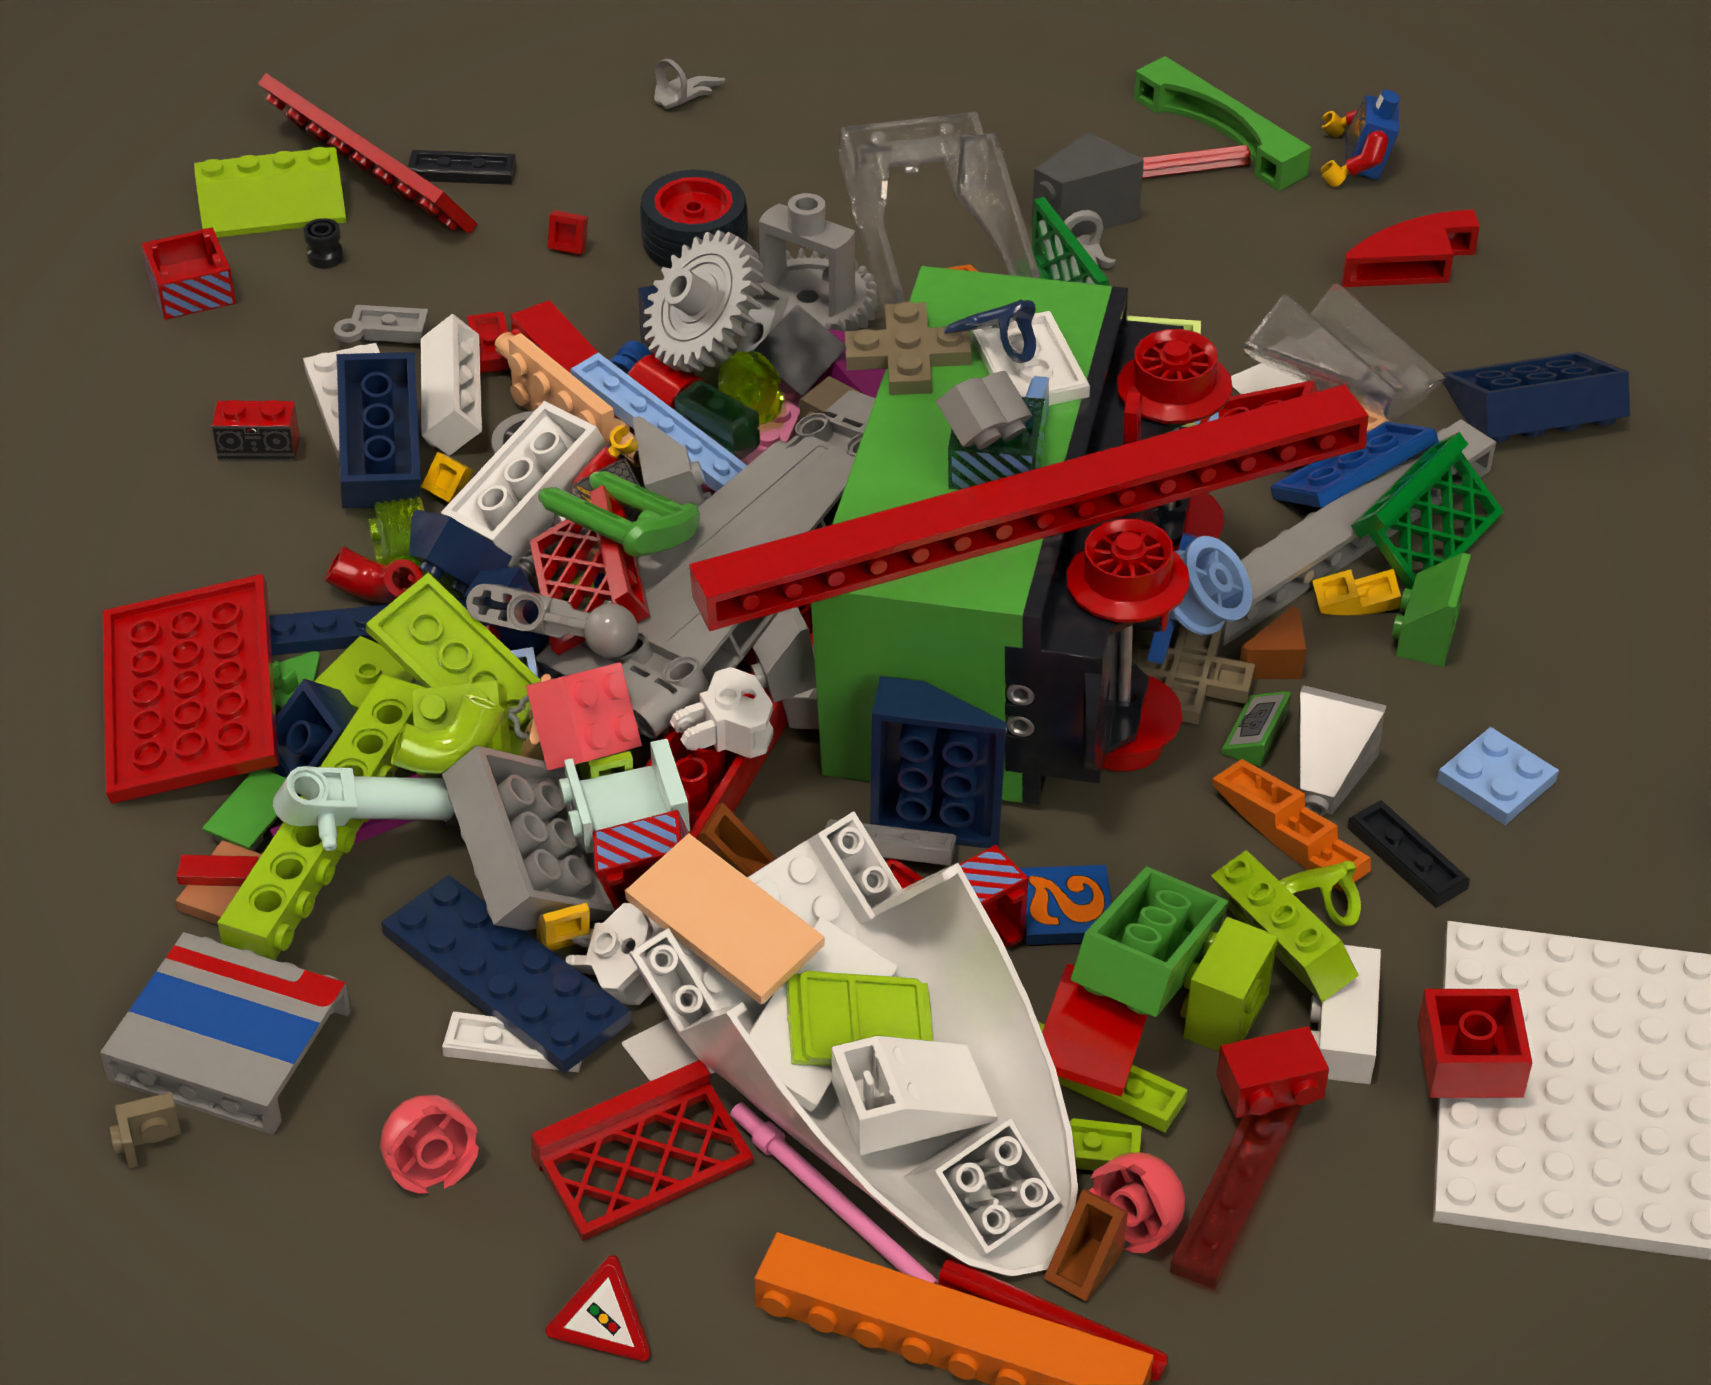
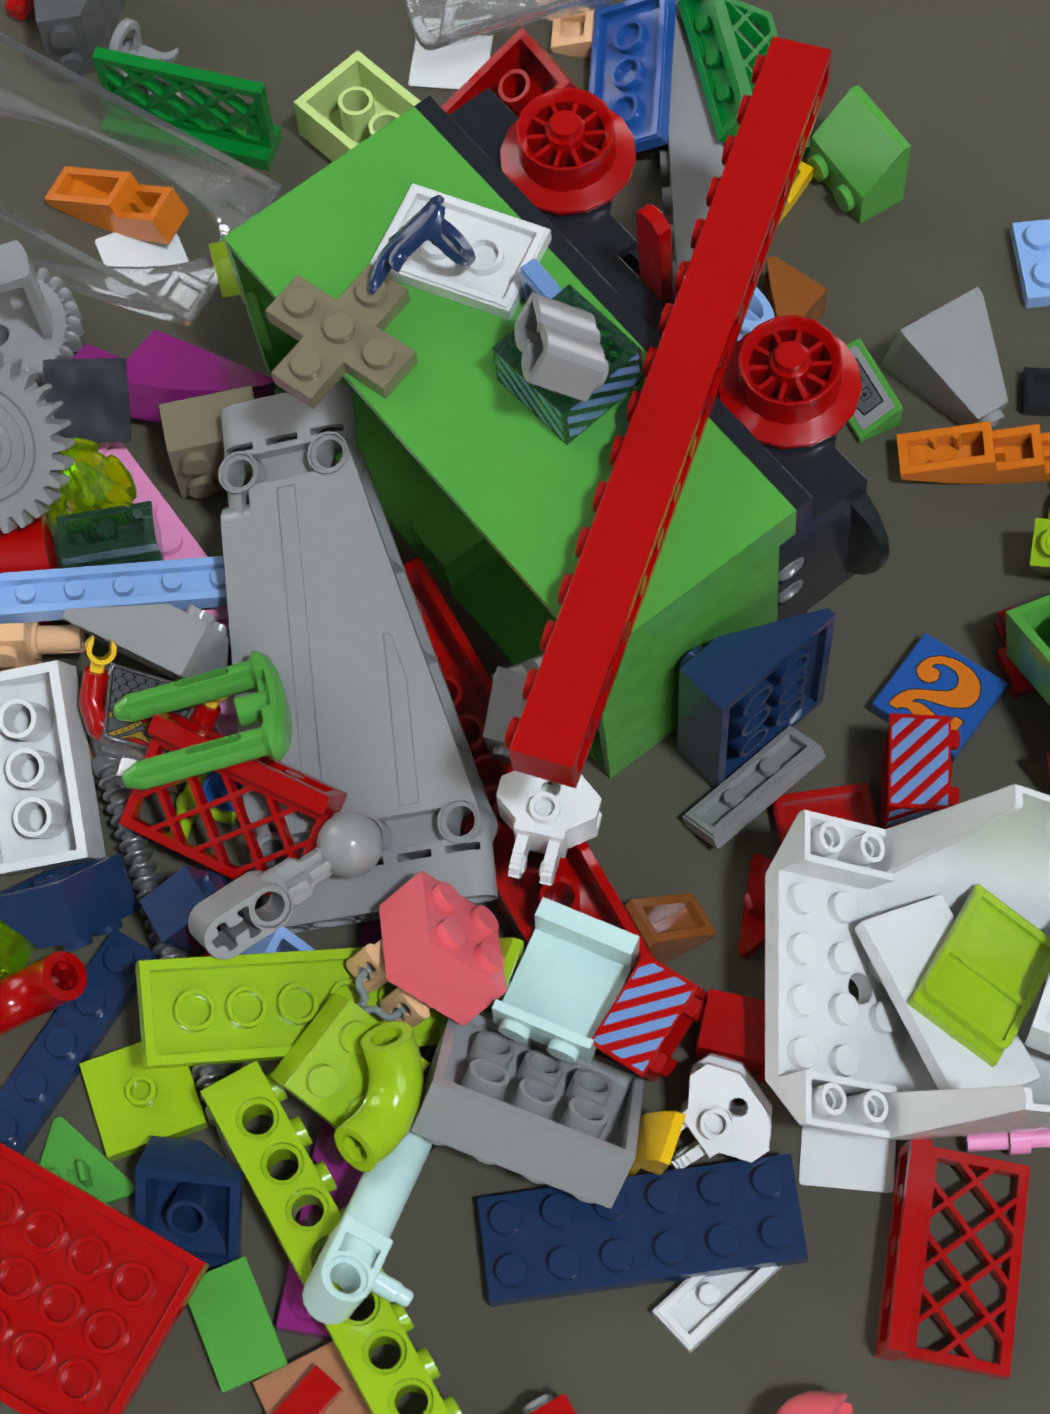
camera: 45 degrees left, 20 degrees up
light nougat tile [625,833,825,1005] -> none

